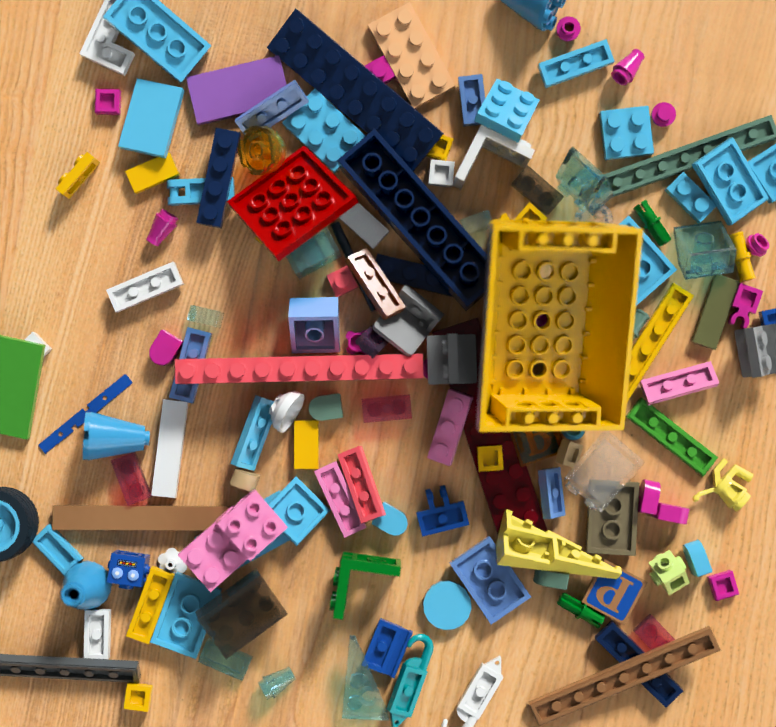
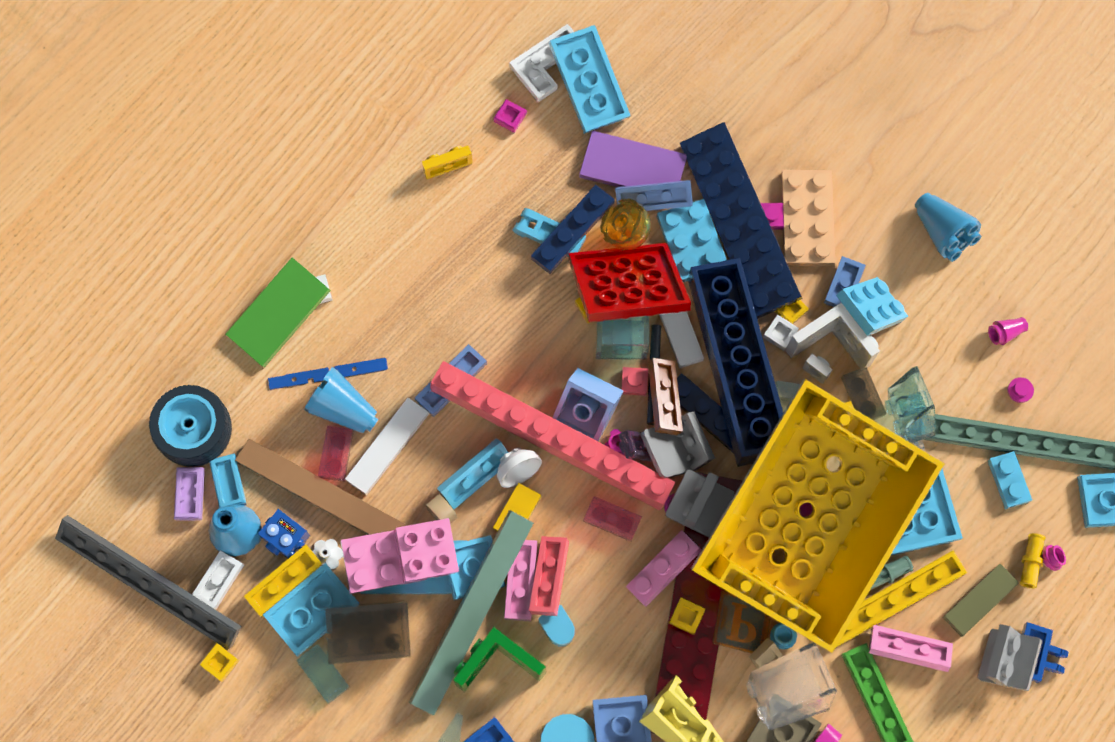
camera: 25 degrees right, 15 degrees down
white plate [106,262,184,313] -> none
medium azure tile [118,78,185,159] -> none
yellow tile [125,152,180,194] -> none
dark pink cone [146,209,178,247] -> none
dark pink piece [149,330,184,366] -> none
clear light blue piece [187,305,224,328] -> none
clear light blue cone [258,667,296,700] -> none
sand green piece [309,393,343,421] -> none
blue hinge [416,485,469,537] -> none
medium azure plate [537,39,615,88] -> none
medium blue plate [538,467,566,519] -> none
dark pink plate [556,16,581,41] -> none
medium azure plate [599,106,654,160] -> none
green axle [633,200,671,247] -> none
clear light blue slope [673,221,736,280] -> none
medium azure tile [691,137,769,226] -> none
dark pink plate [728,283,763,329] -> none
none -> lavender plate [174,467,205,521]
none -> sand green tile [409,510,534,715]
none -> white plate [802,354,833,384]

